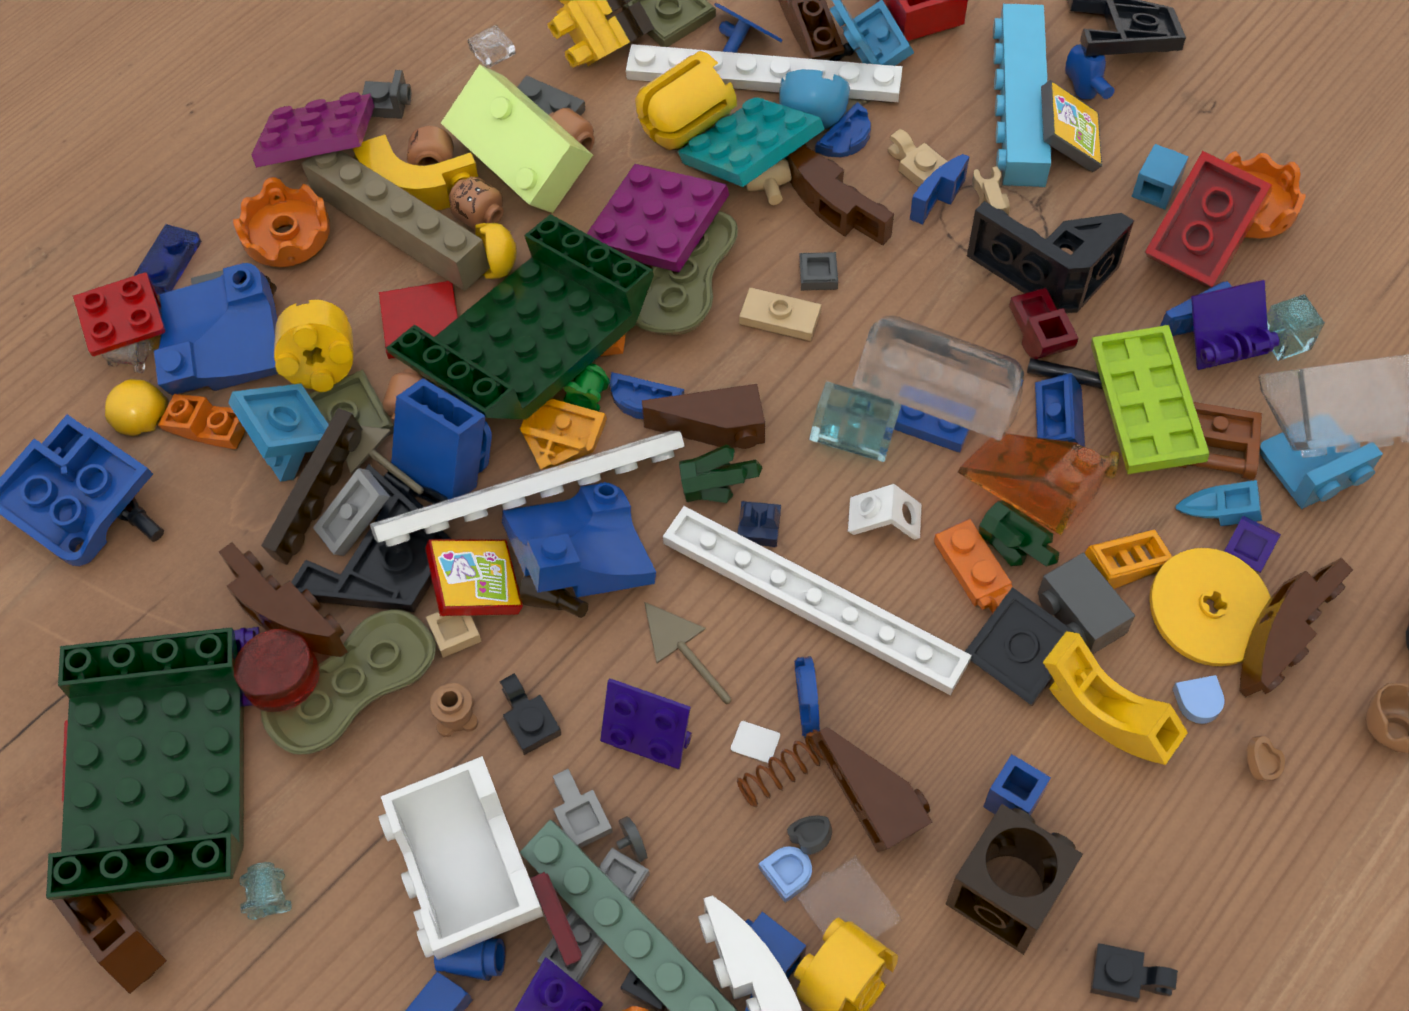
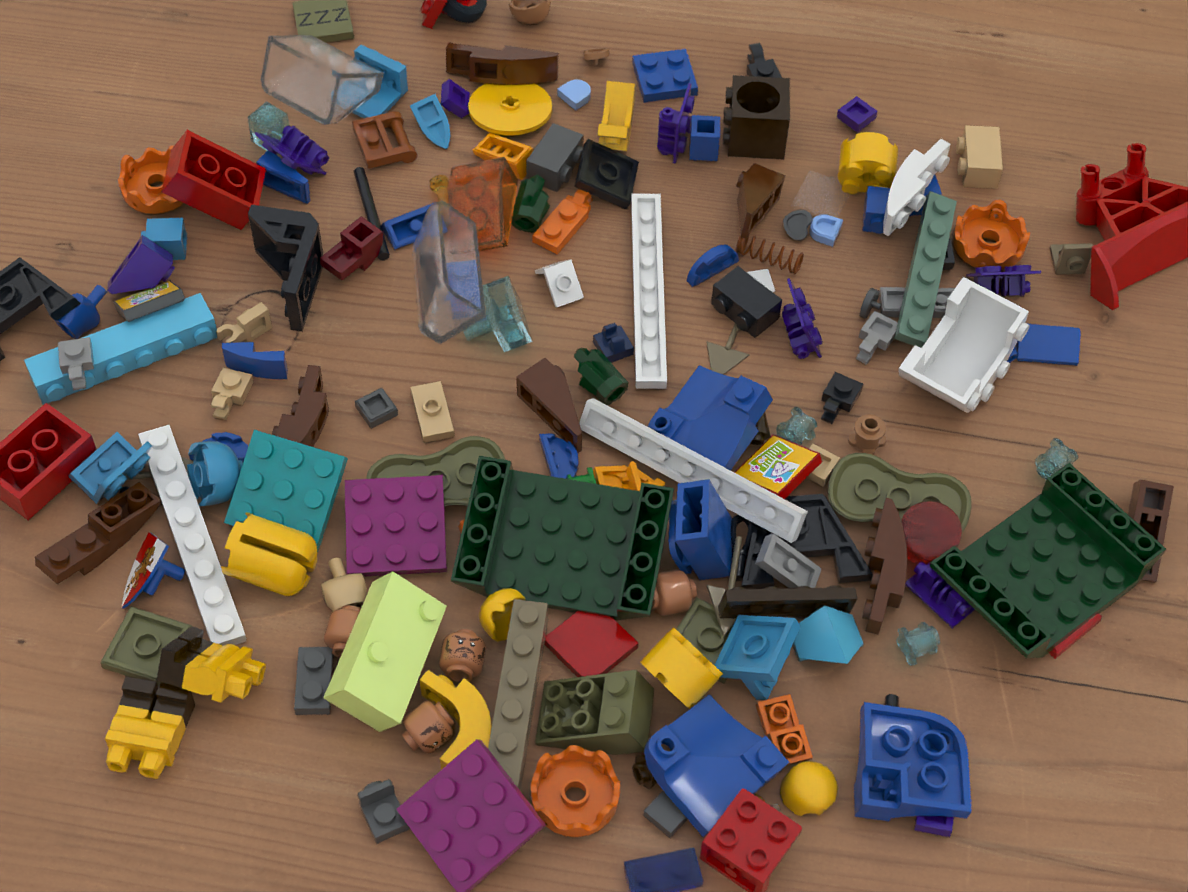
camera: 125 degrees left, 5 degrees down
clear plate [468,25,516,68] -> none
dark red tile [530,872,582,967] -> none
lime plate [1091,325,1209,474] -> none
none -> light grey plate [58,337,94,390]
none -> dark purple slope [107,235,175,294]
none -> tan piece [321,558,367,612]
none -> olive slope [535,670,654,755]
none -> blue plate [632,49,698,103]
none -> dark purple hinge [657,83,695,164]
none -> black brick [711,266,782,338]
none -> clear light blue brick [776,407,817,445]
none -> medium azure slope [793,606,863,664]
none -> clear light blue brick [896,622,940,666]

